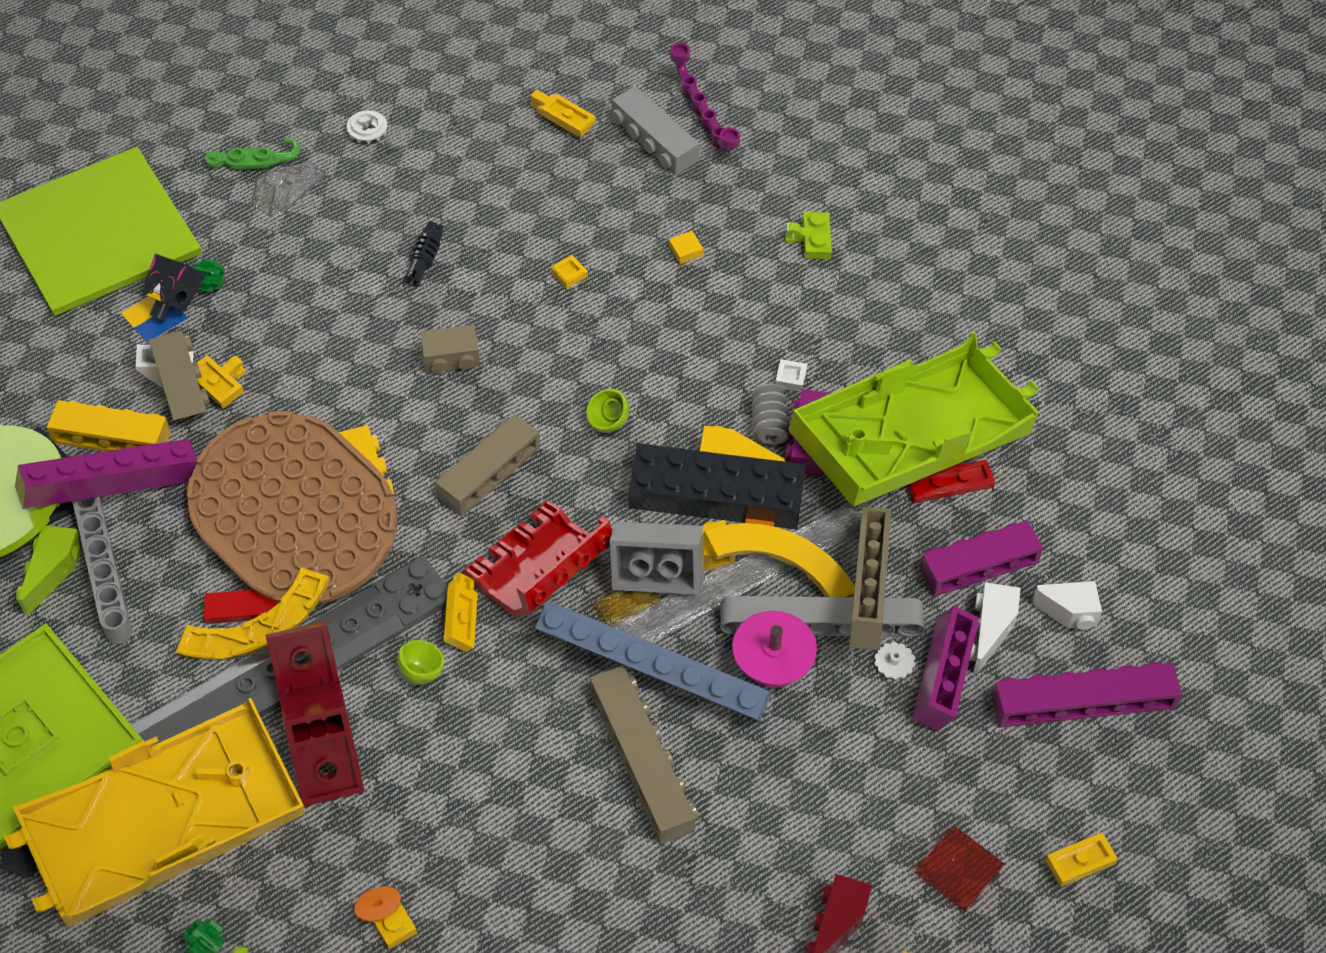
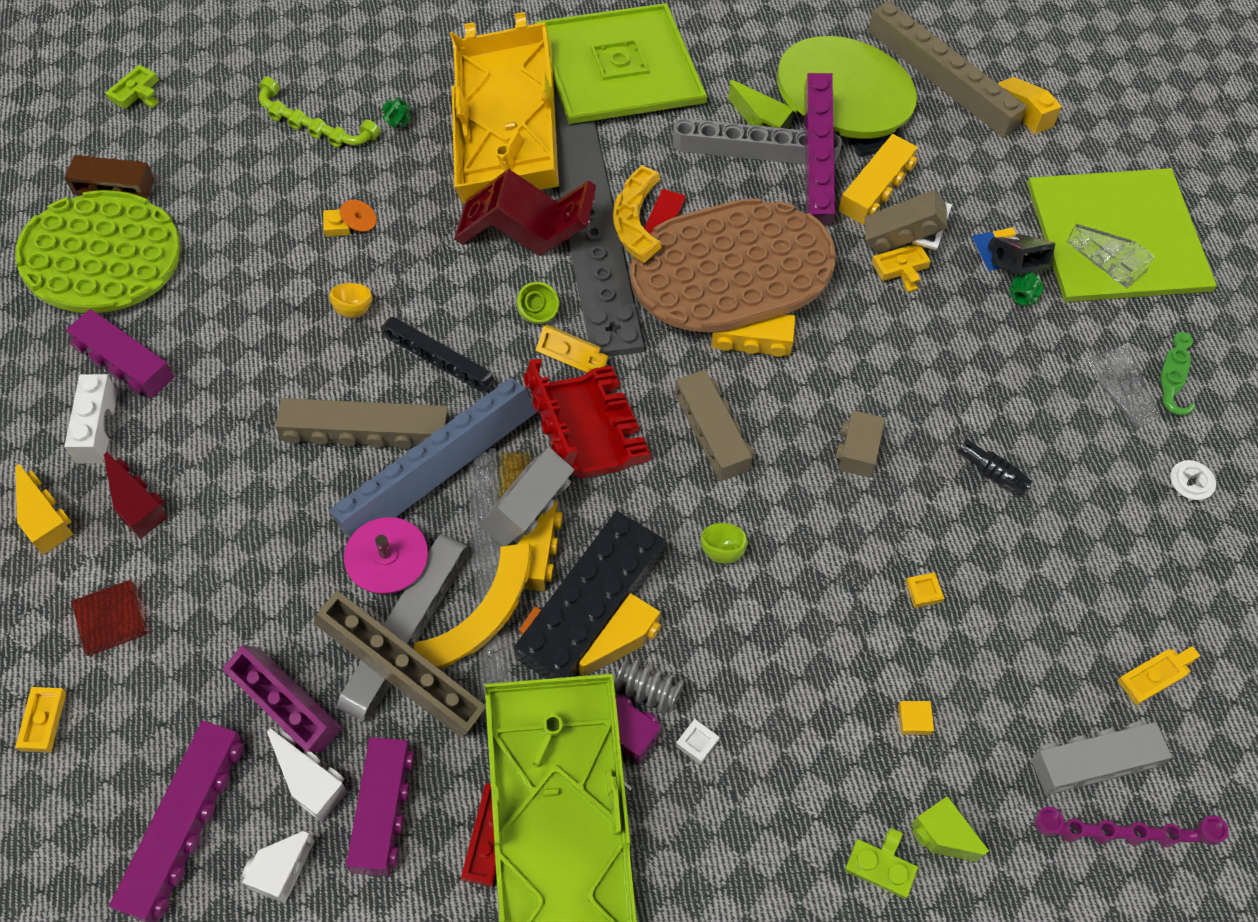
camera: 115 degrees right, 5 degrees up
white piece [874,642,915,680] -> none
none -> yellow piece [329,283,373,318]
none -> black beam [381,317,495,393]
none -> lime slope [911,796,989,862]
none -> clear slope [1067,224,1155,288]

